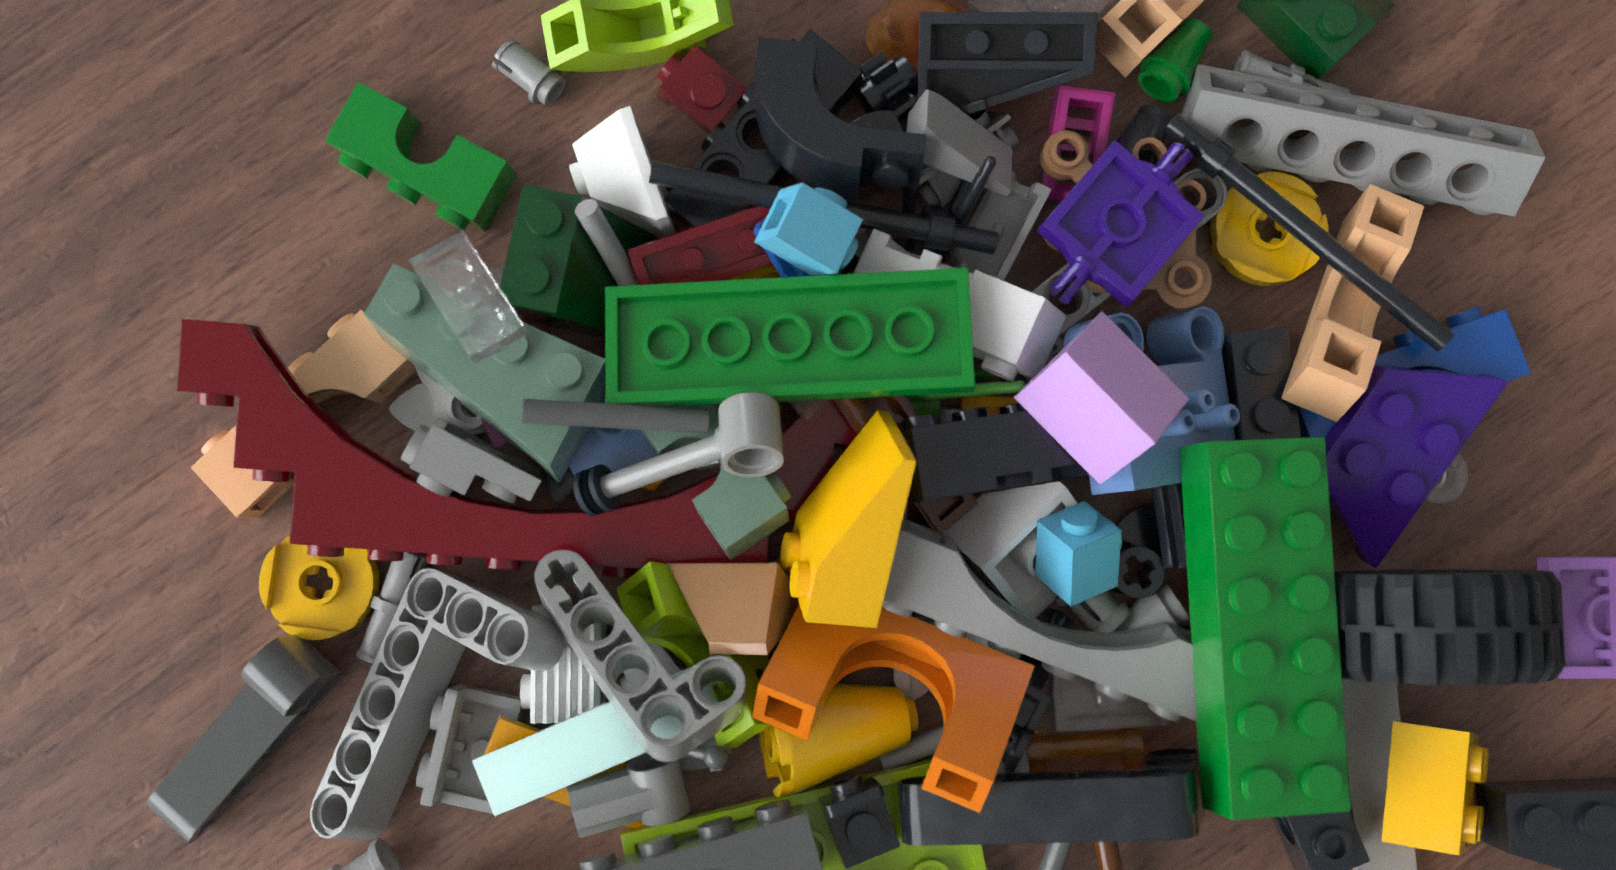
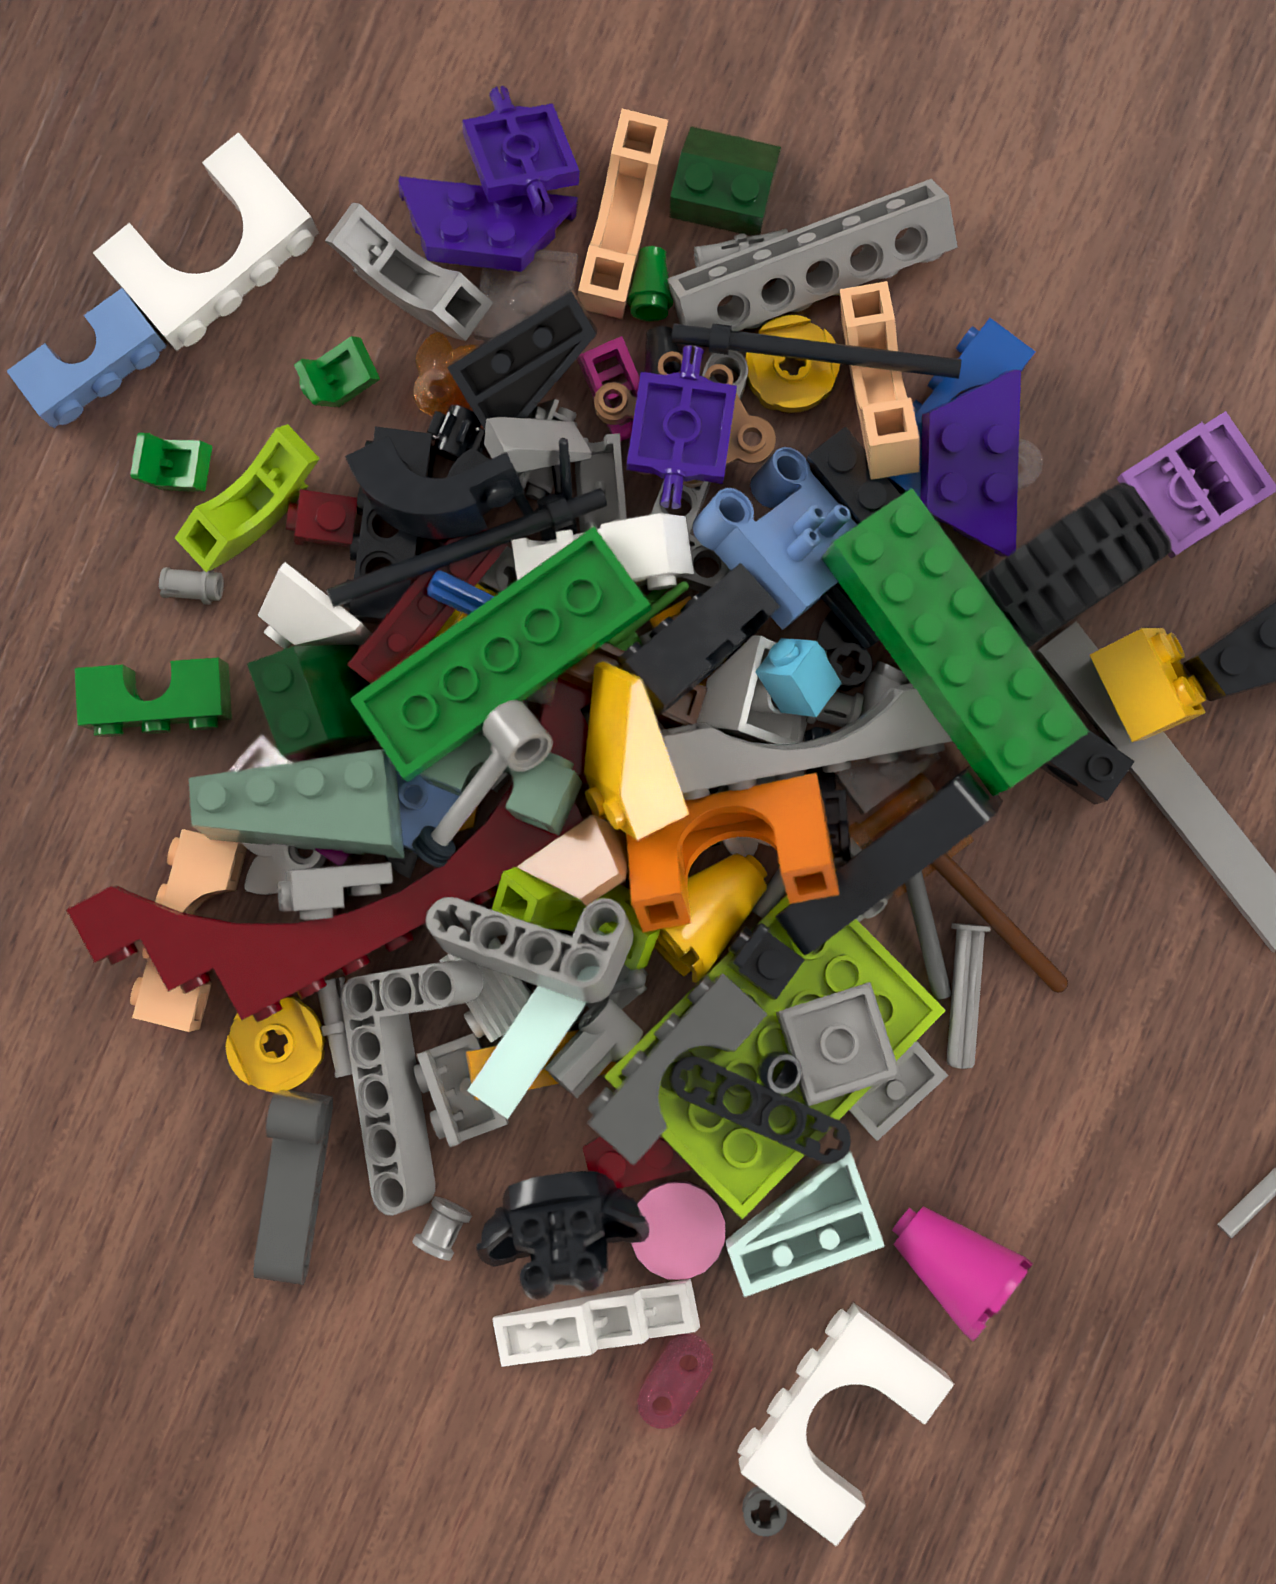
camera: 30 degrees left, 0 degrees up
clear plate [409,230,528,365] -> none
dark grey bar [522,399,709,433] -> none
light grey bar [575,199,639,286] -> none
medium azure brick [754,182,863,276] -> none
lavender slope [1013,311,1189,485] -> none

